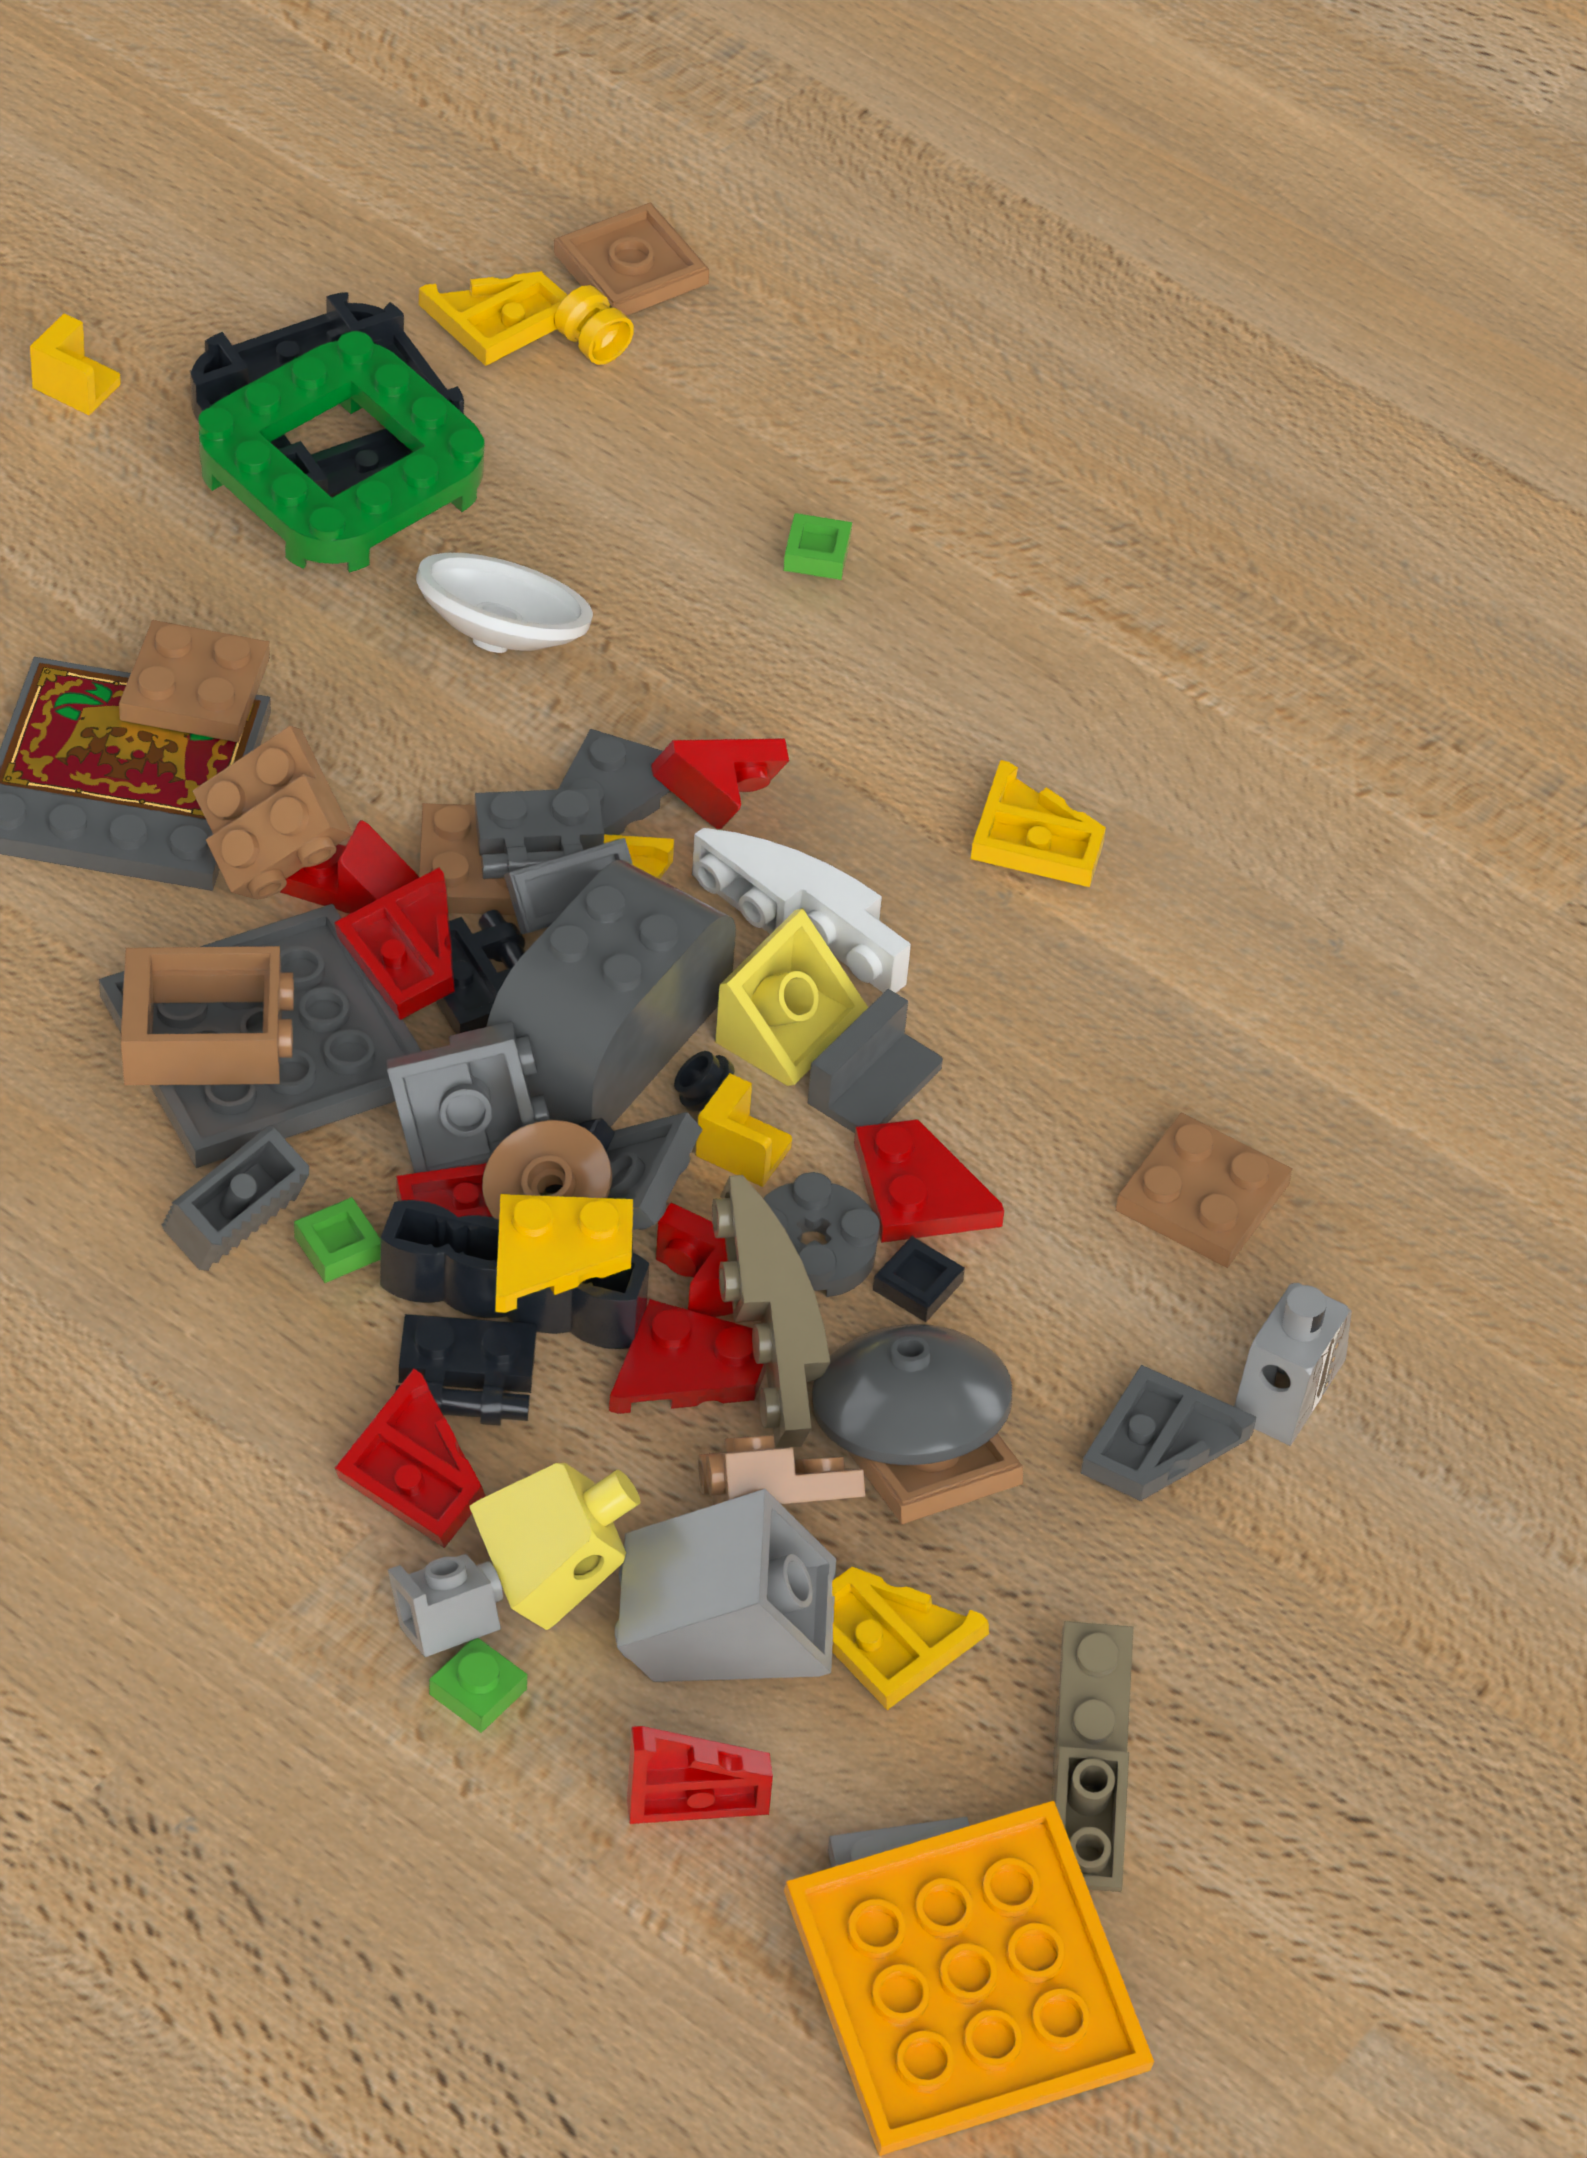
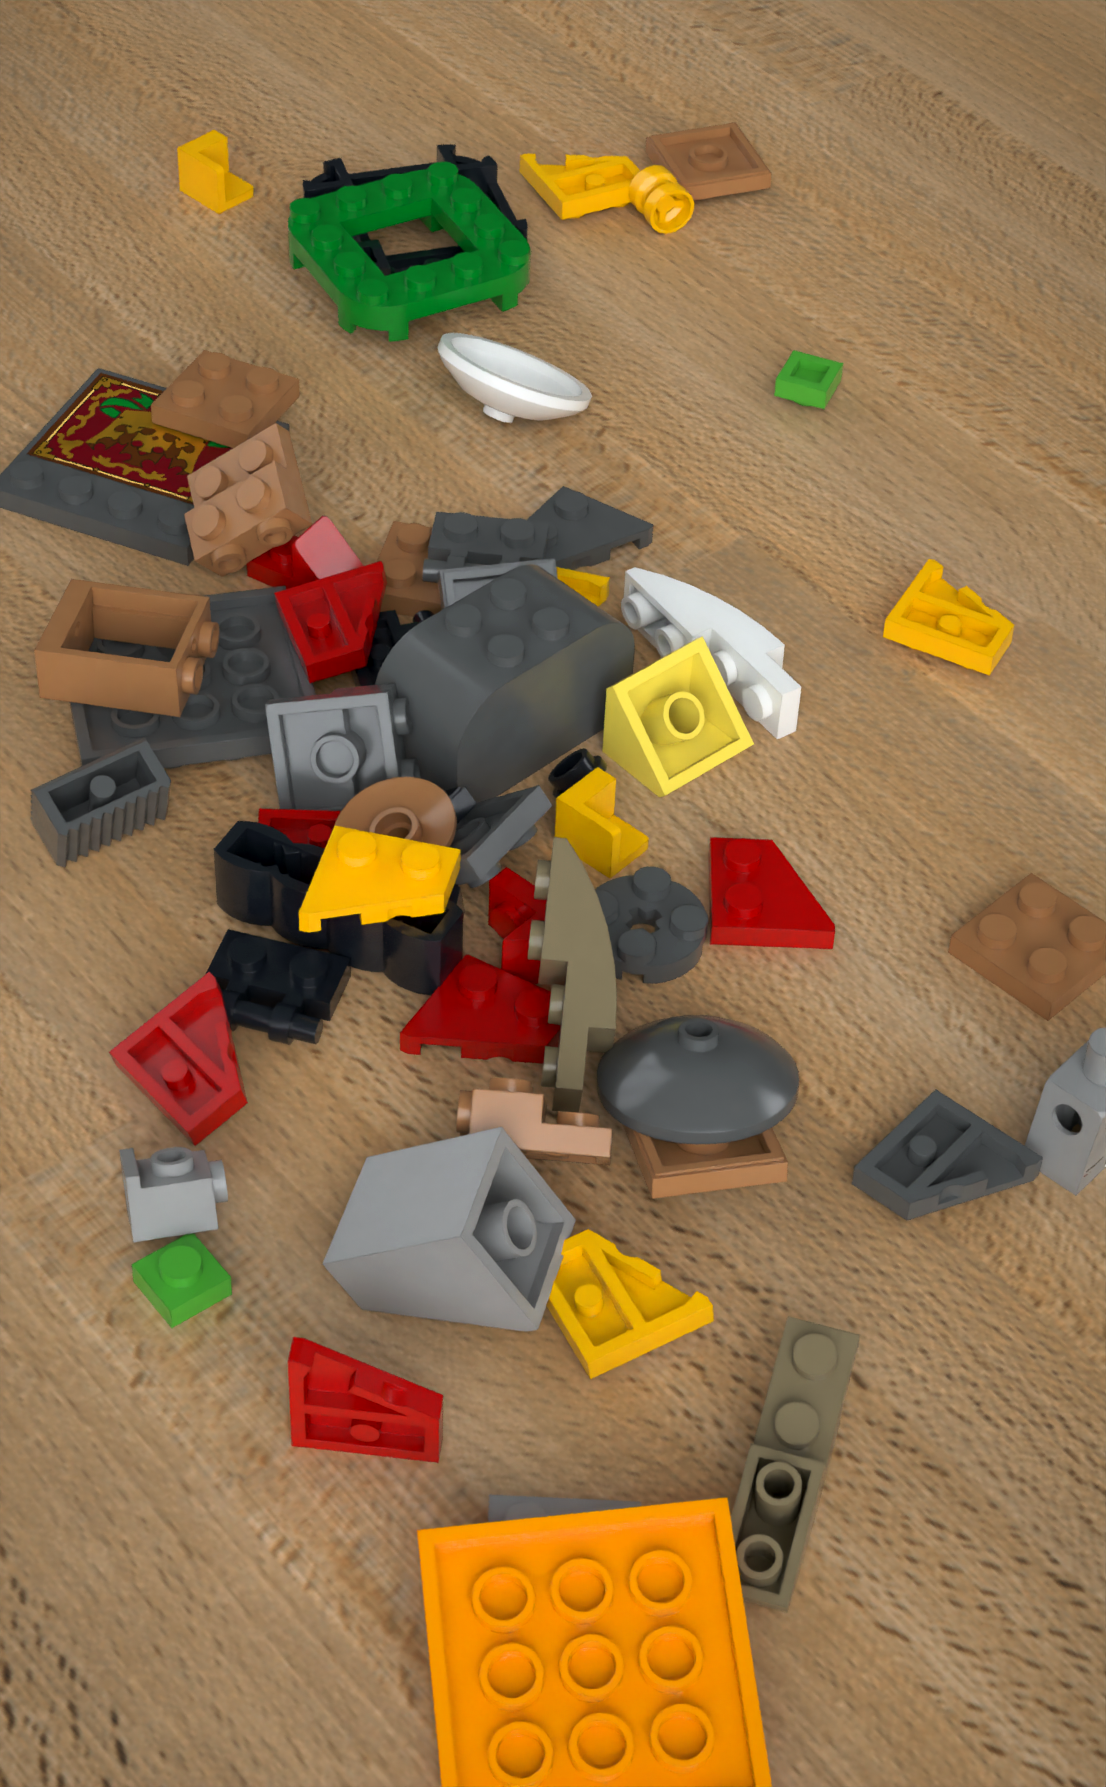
camera: 15 degrees right, 5 degrees down
bright green plate [294,1197,380,1283] -> none
light yellow torso [469,1463,641,1630] -> none
red slope [651,738,790,829] -> none
dark grey panel [808,989,943,1133] -> none
black tile [873,1236,965,1322] -> none

